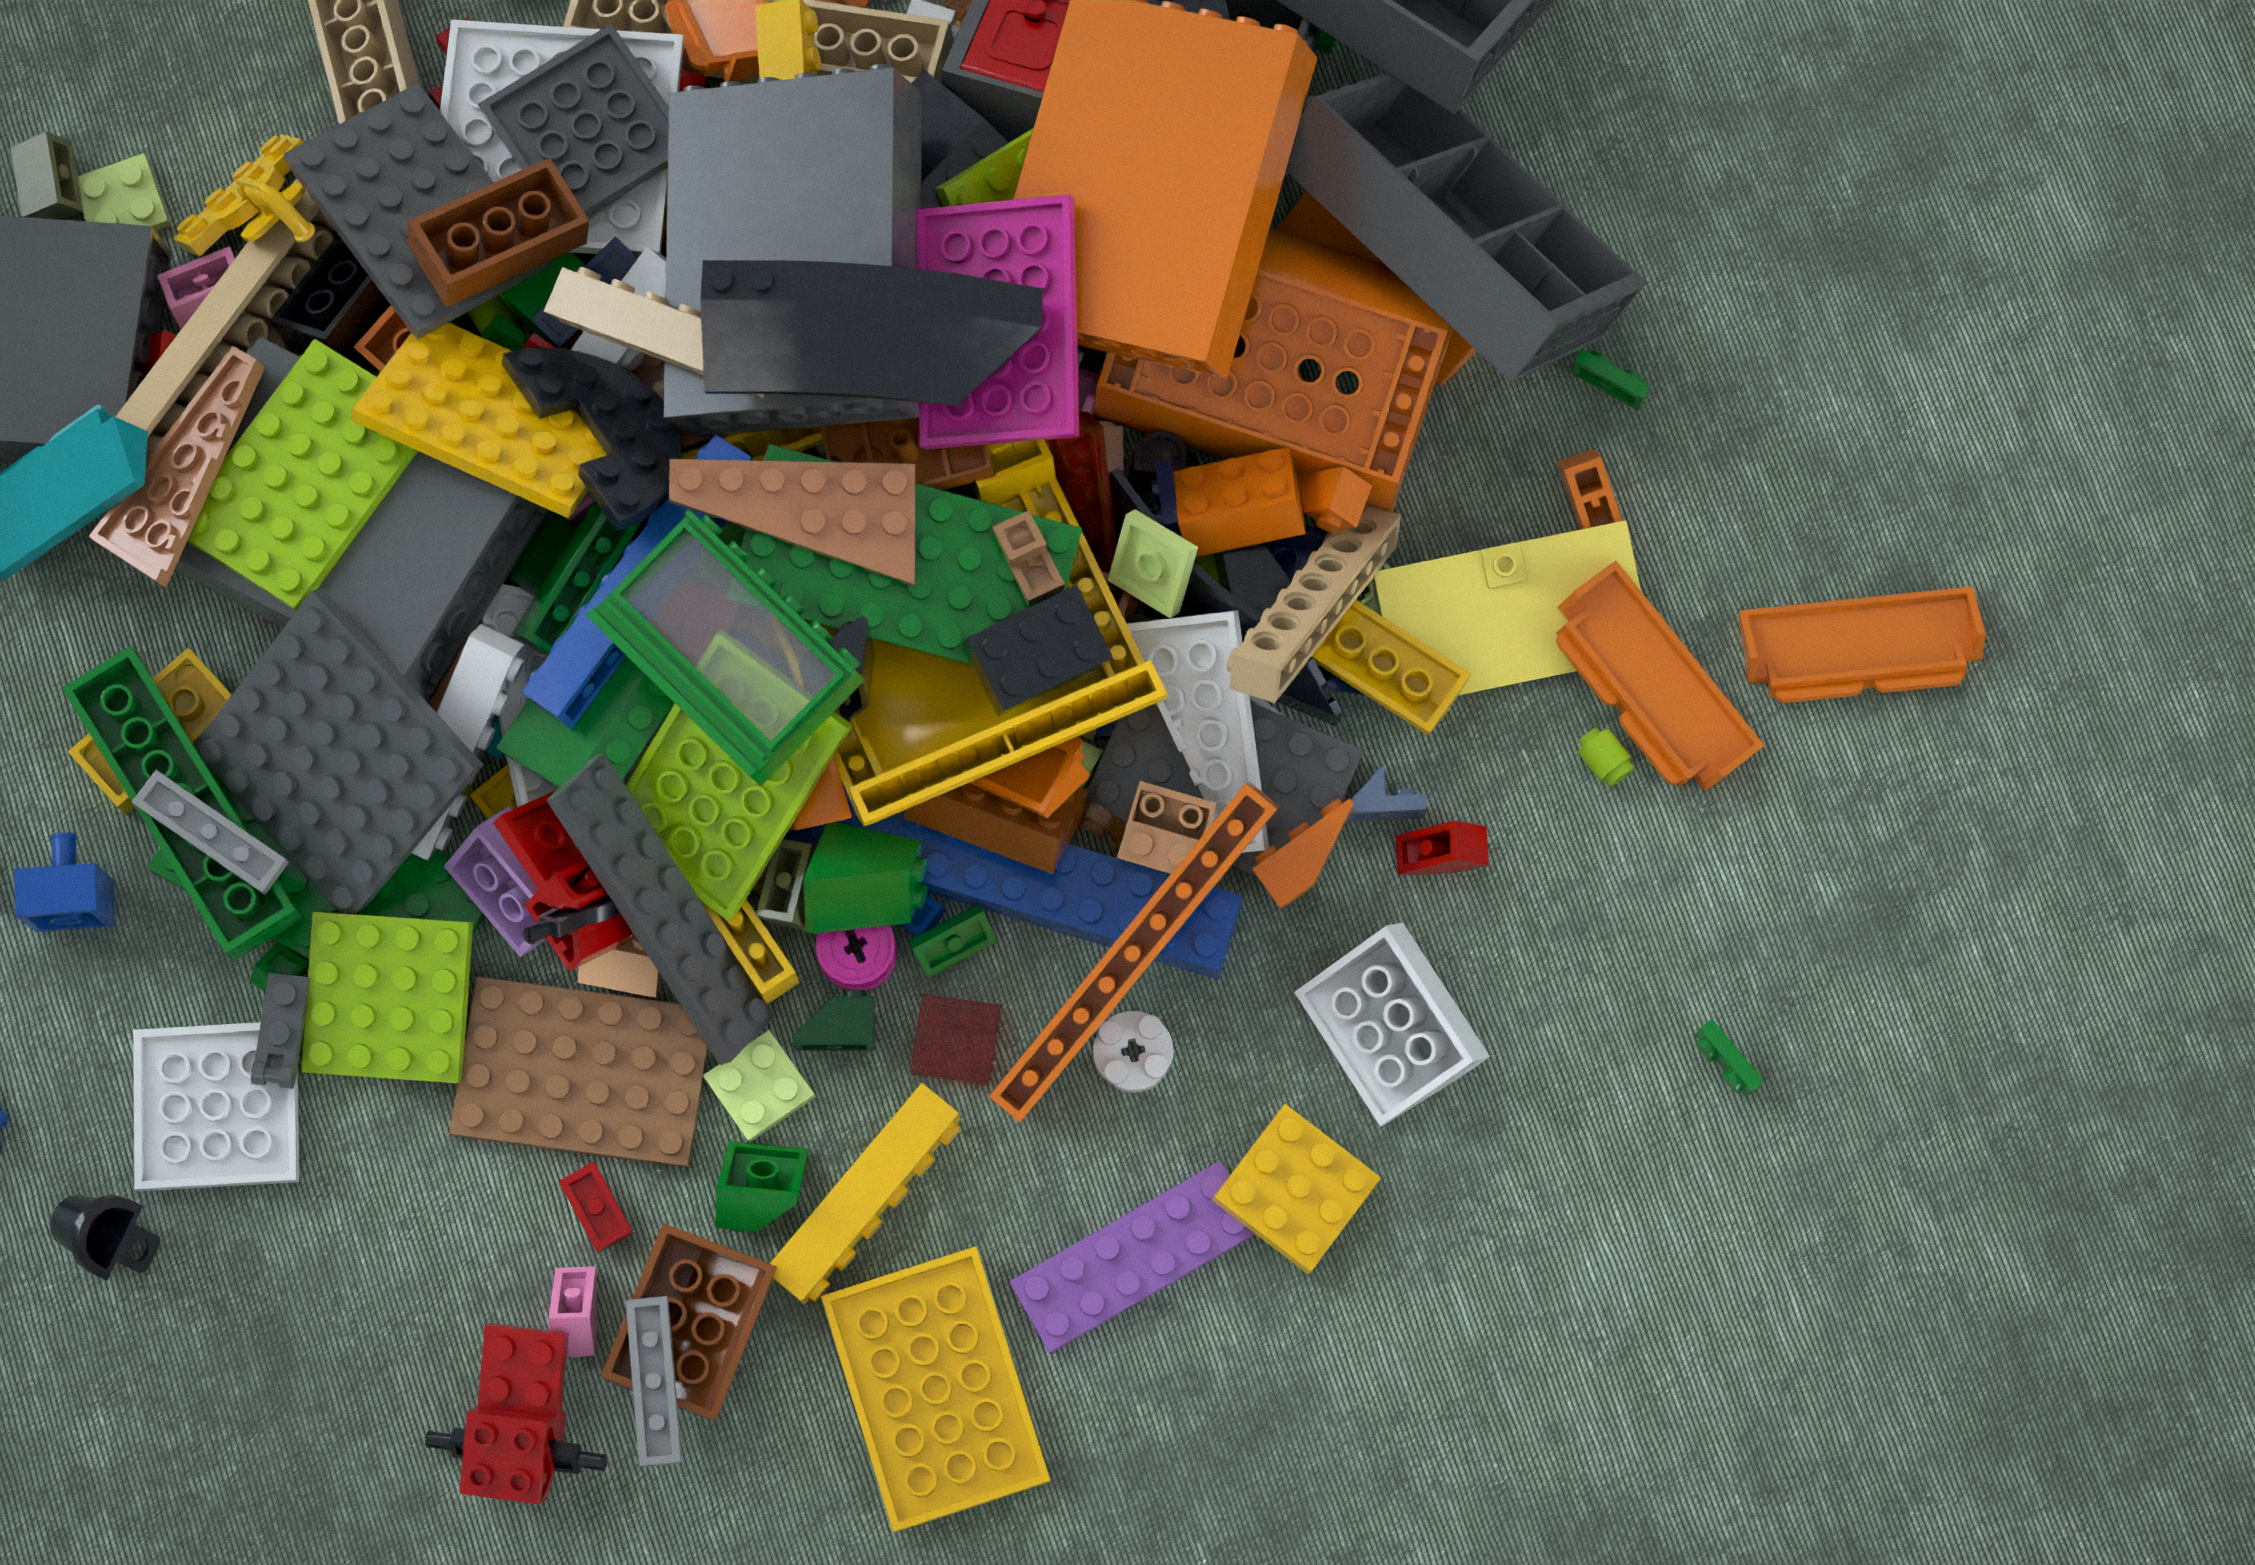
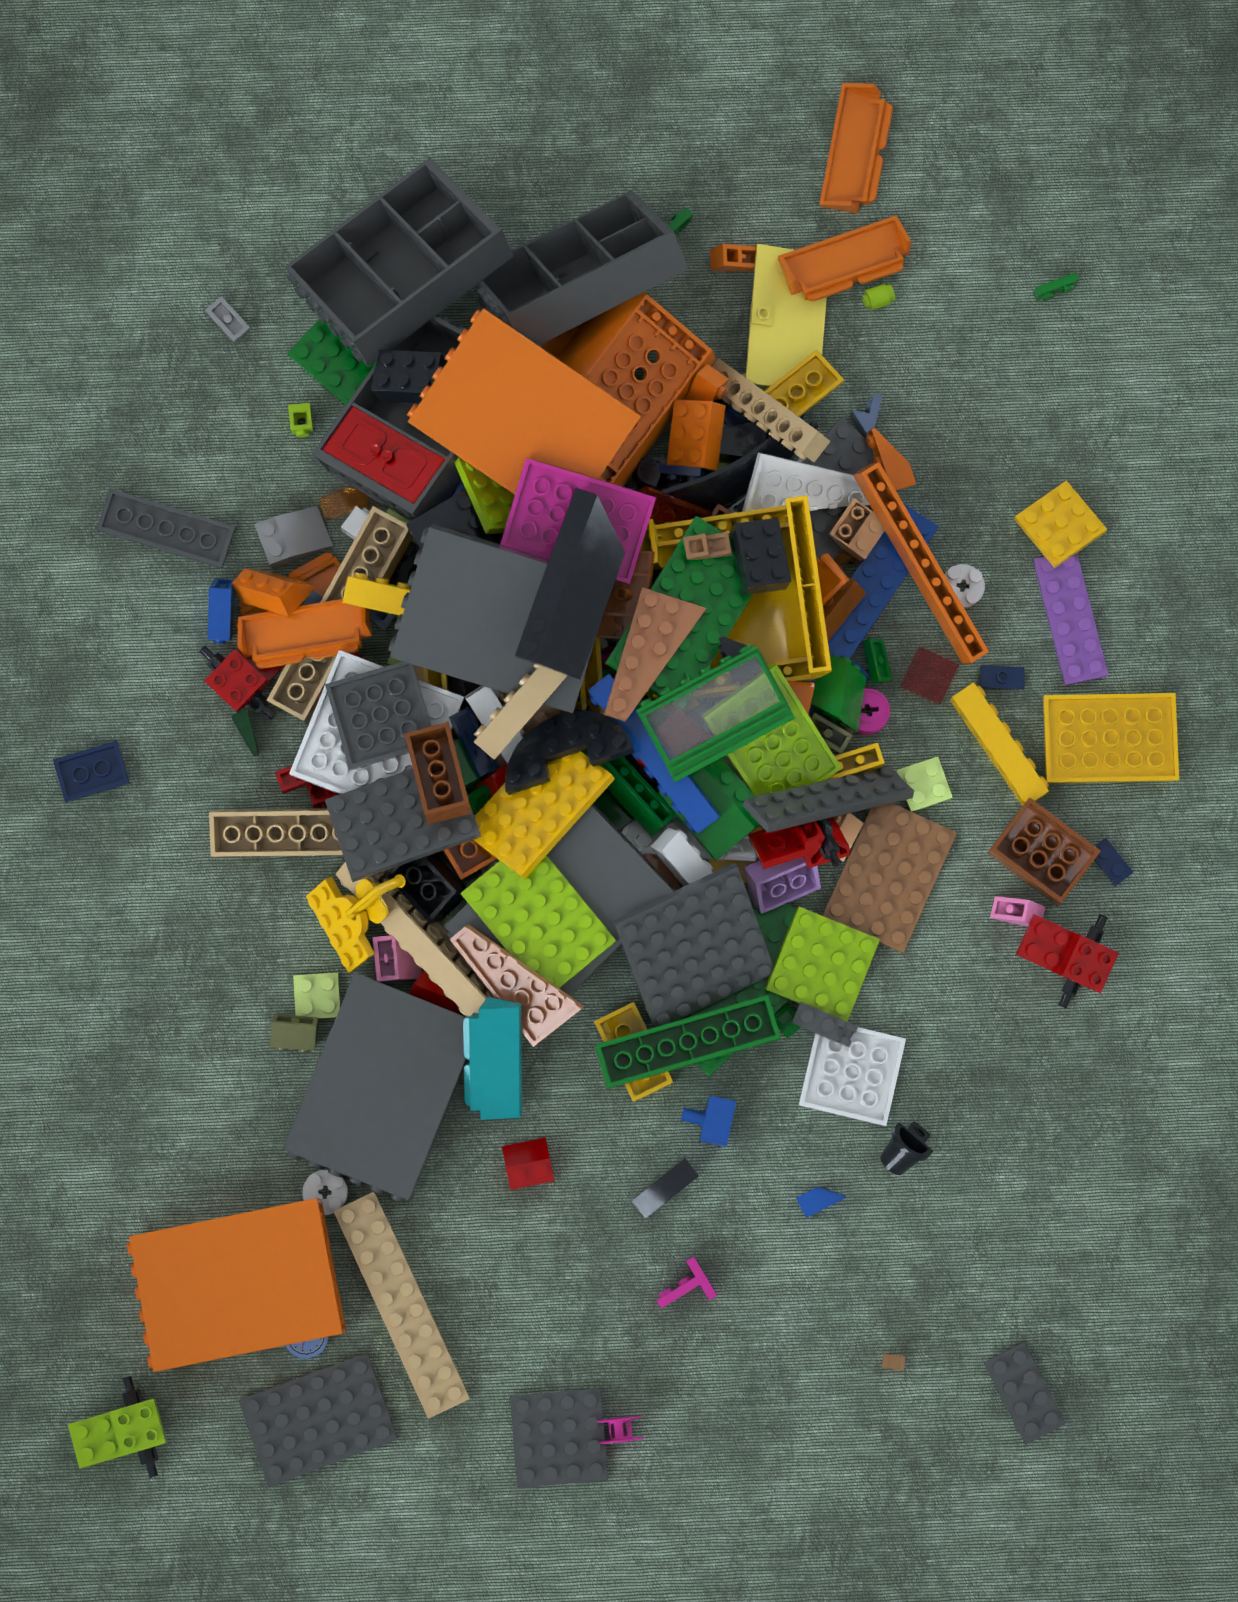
camera: 80 degrees left, 5 degrees up
light grey plate [132,770,289,895] -> none
red plate [558,1161,634,1253] -> none
light grey plate [626,1296,682,1467] -> none
green slope [715,1141,809,1232] -> none
dark green slope [792,990,876,1051] -> none
yellowish green plate [1108,510,1198,618] -> none
white slope [1294,923,1490,1127] -> none
red slope [1395,820,1489,875] -> none
none -> dark blue plate [980,666,1025,690]
none -> dark blue plate [1094,838,1133,886]

